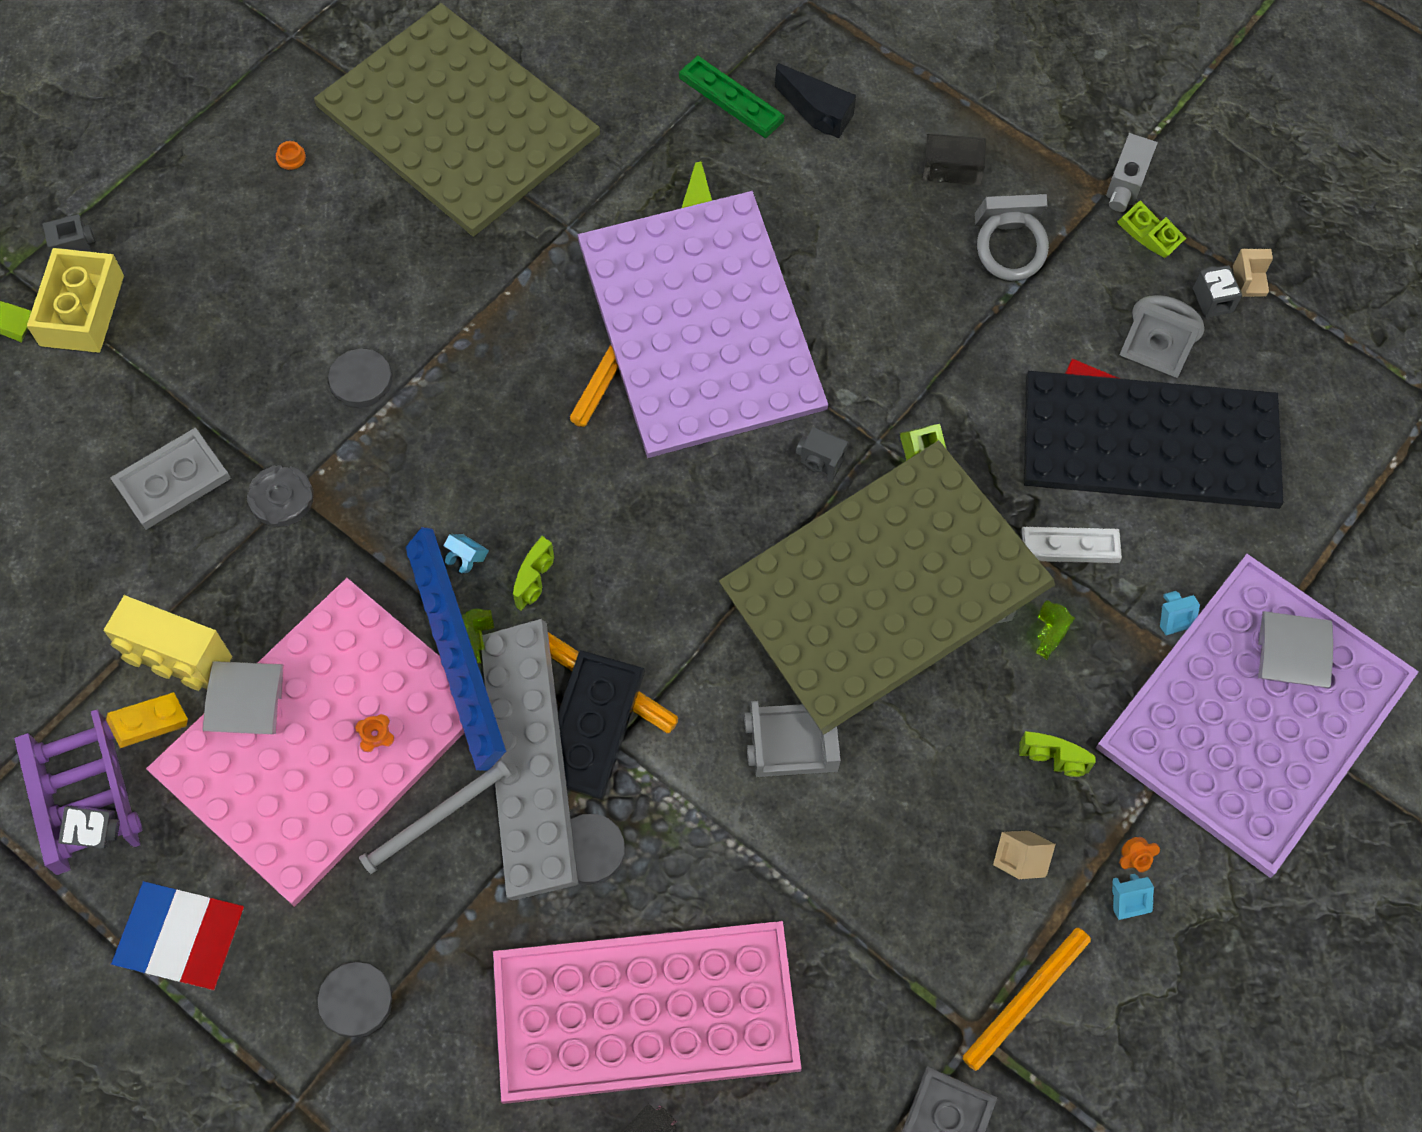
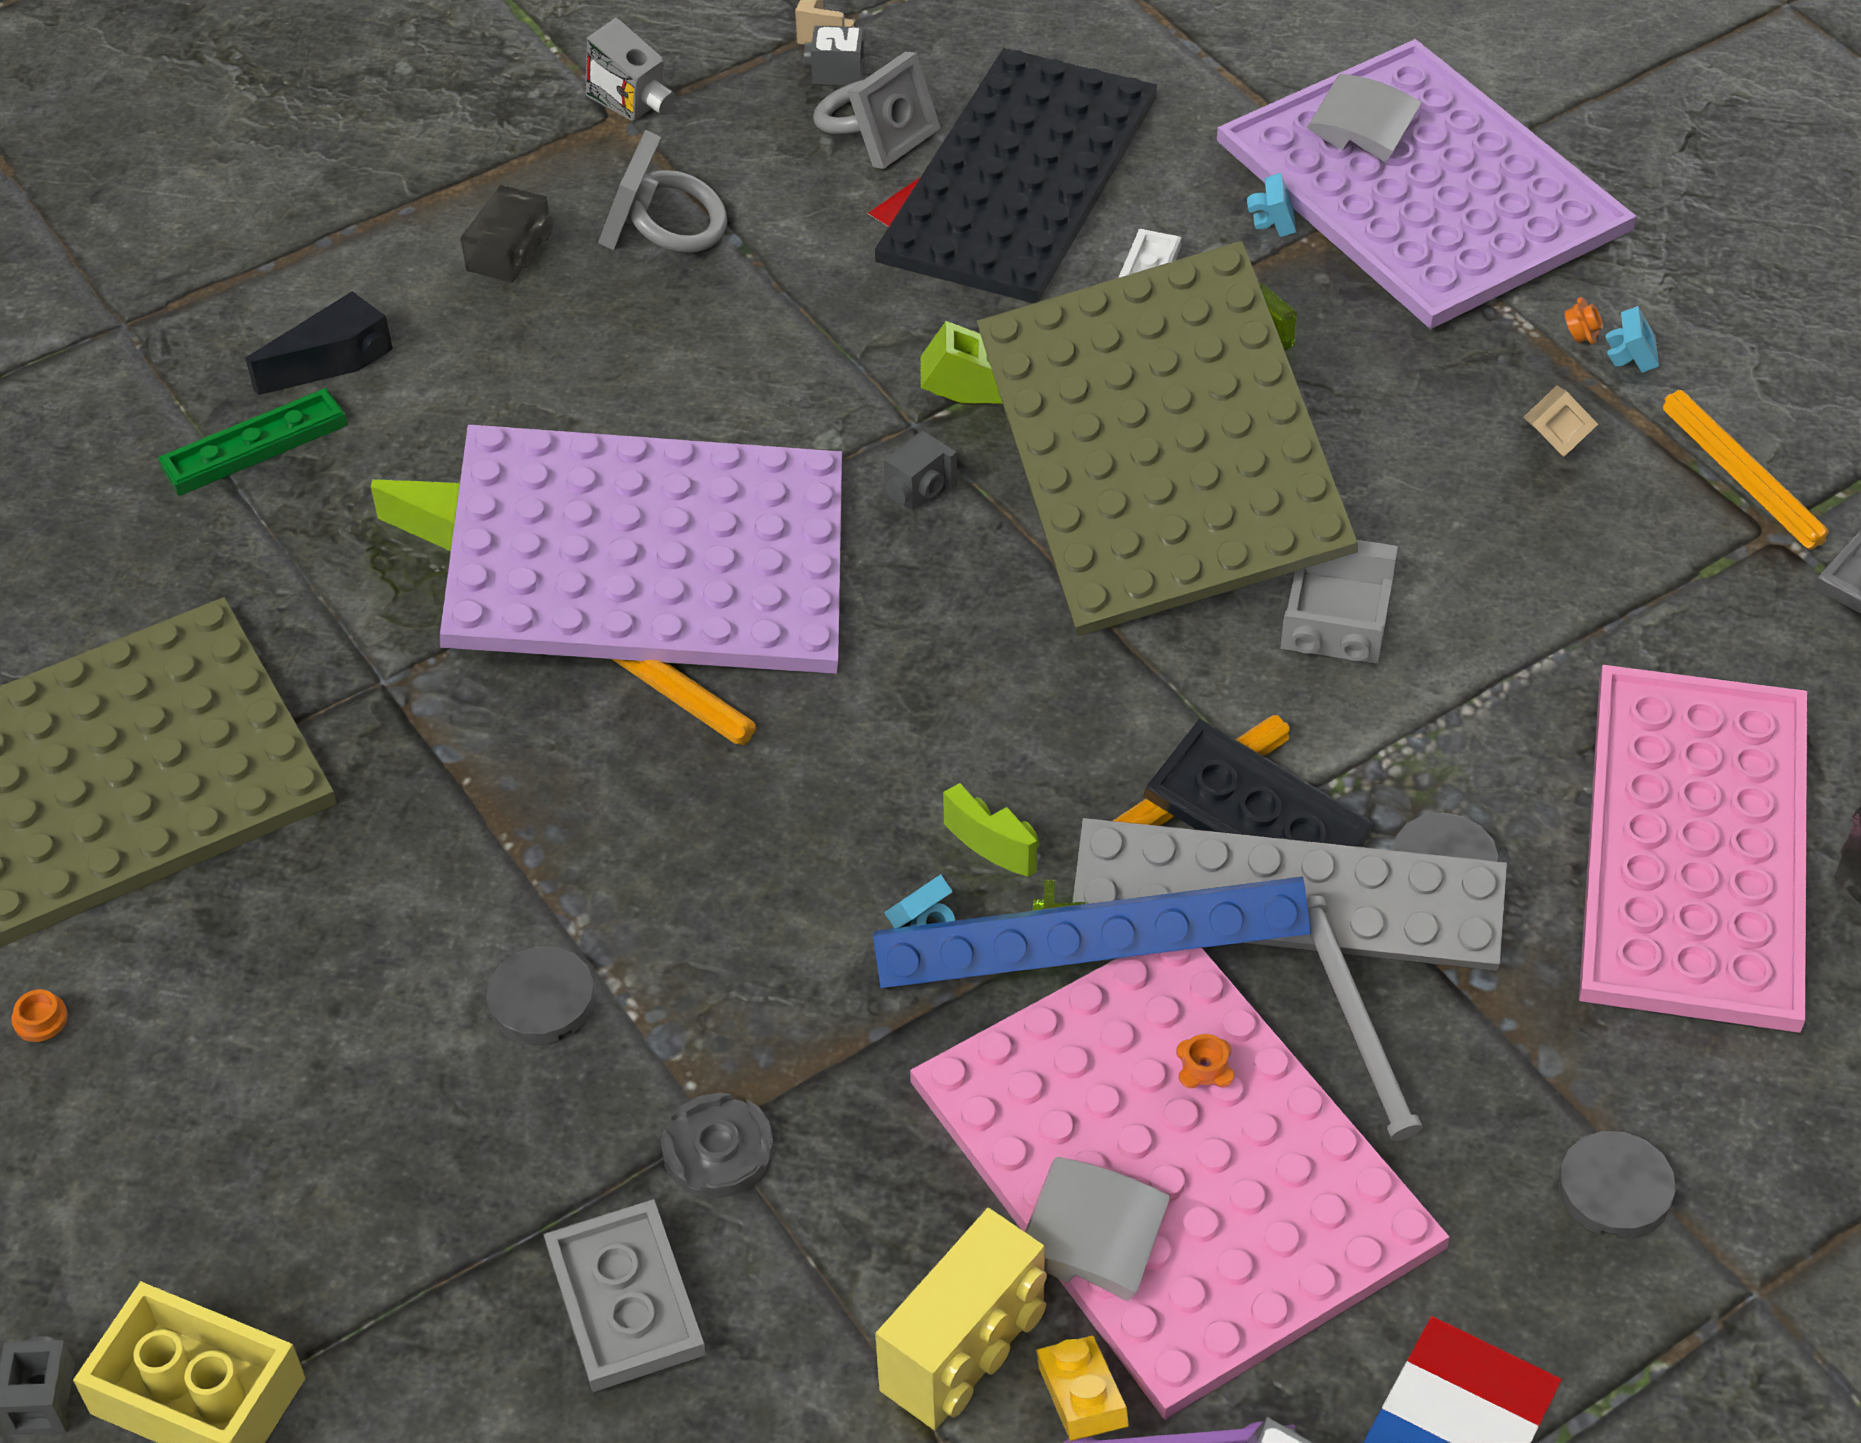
camera: 70 degrees left, 15 degrees down
lime slope [1019,731,1096,777] -> none
lime slope [1117,200,1186,258] -> none

